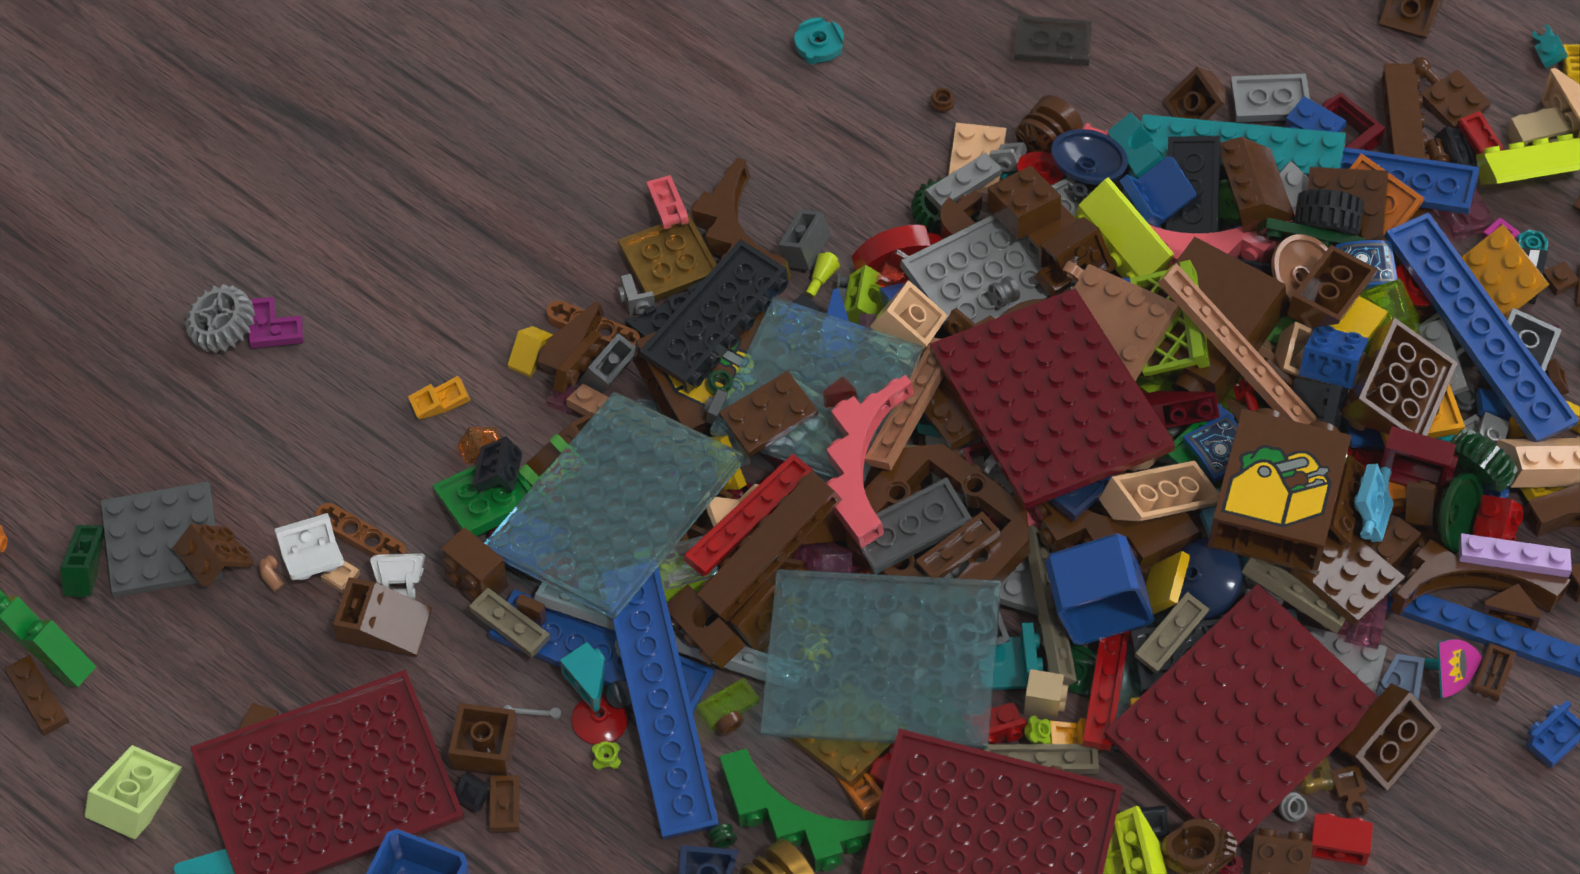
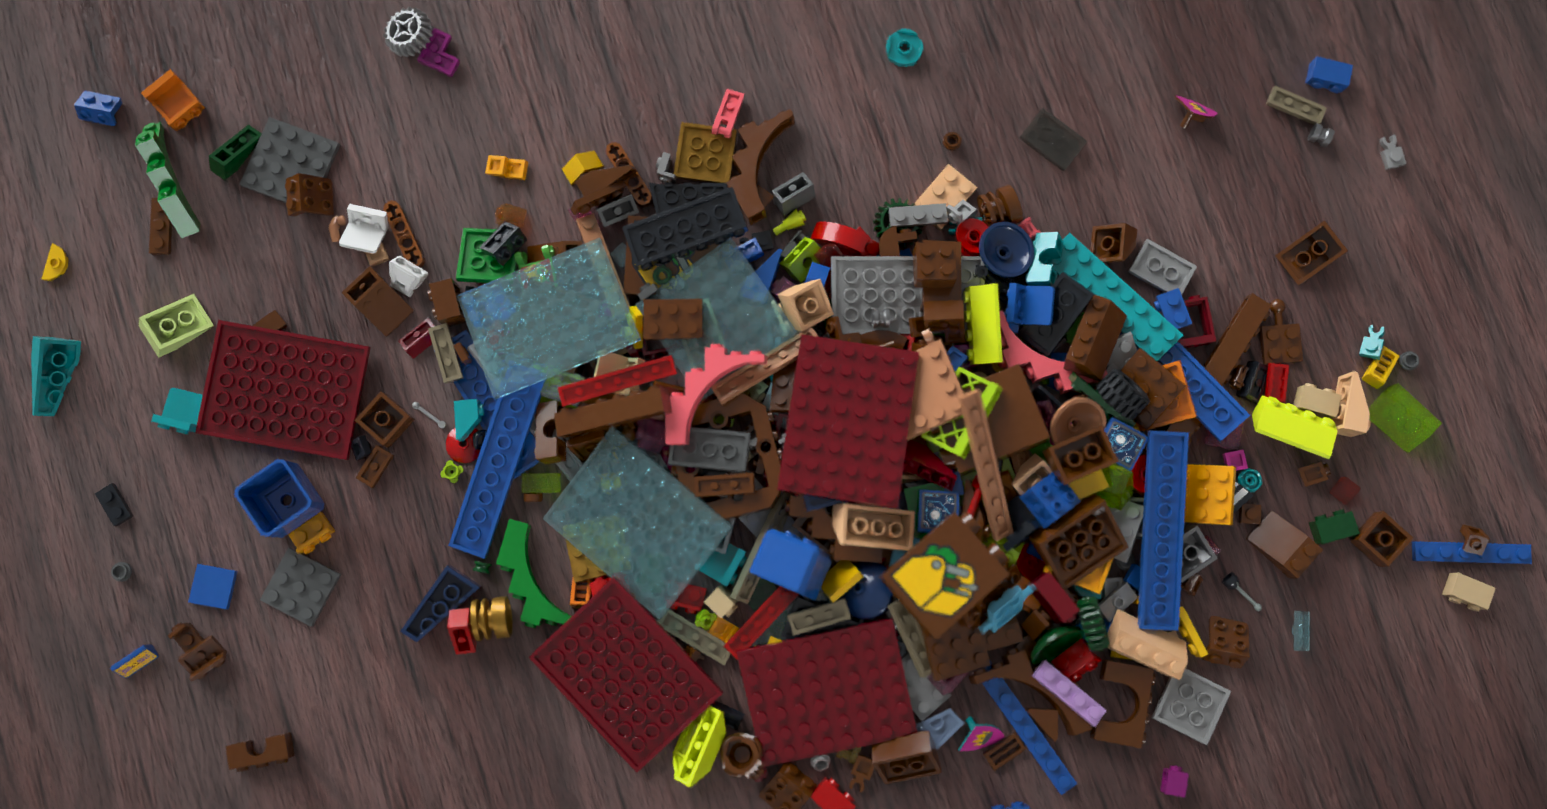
camera: 30 degrees right, 25 degrees up
clear red slope [823,377,858,408] -> none
none -> dark red slope [399,317,435,358]

